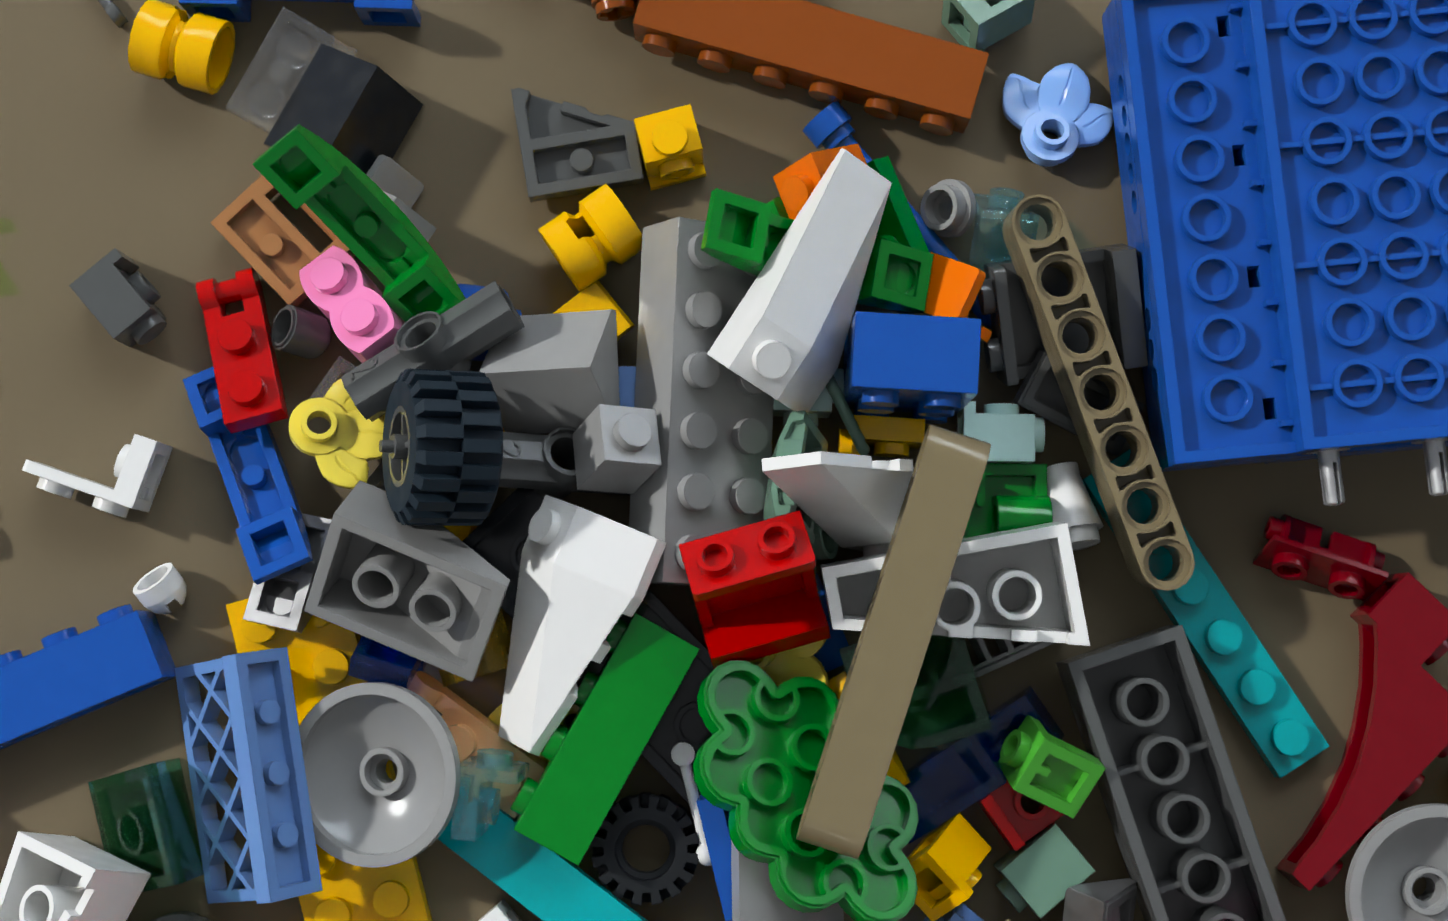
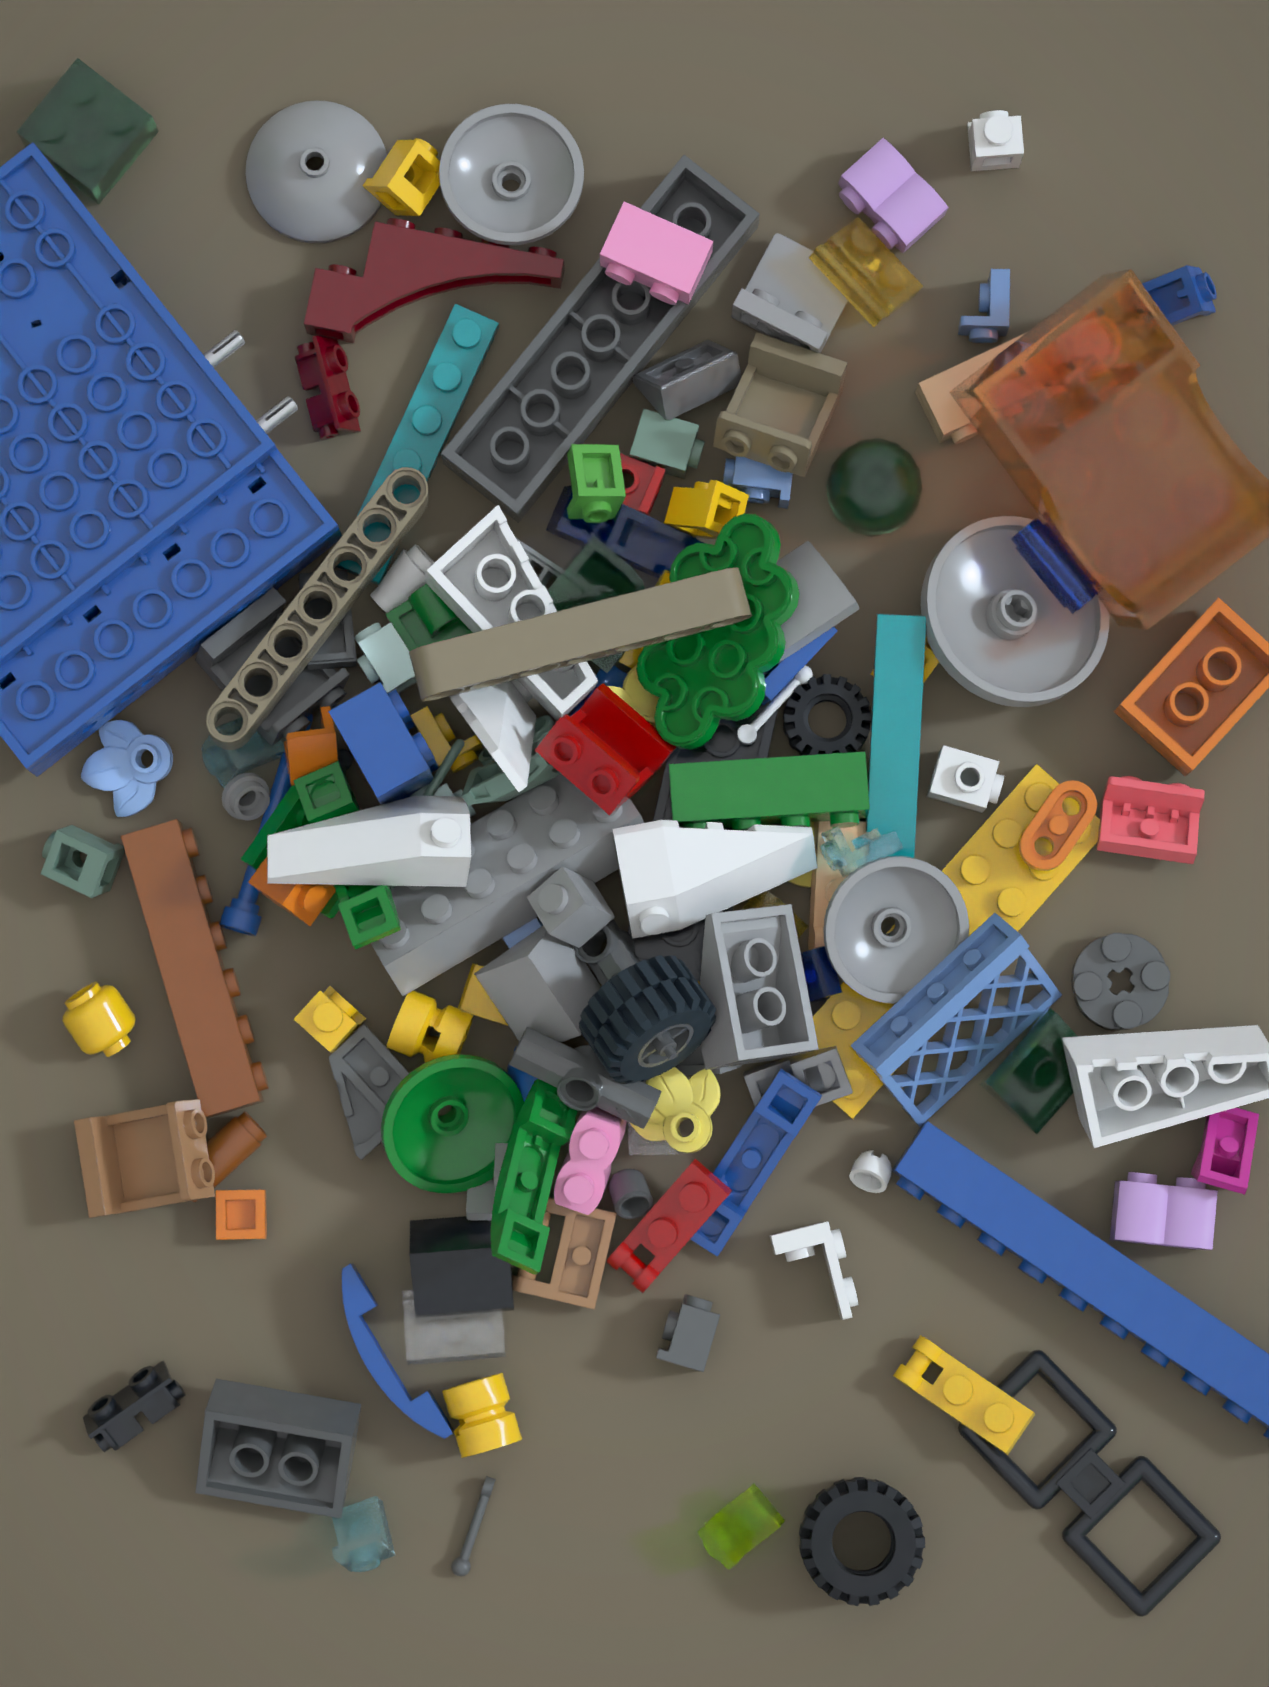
camera: 125 degrees left, 0 degrees up
none -> green dish [381,1054,524,1193]

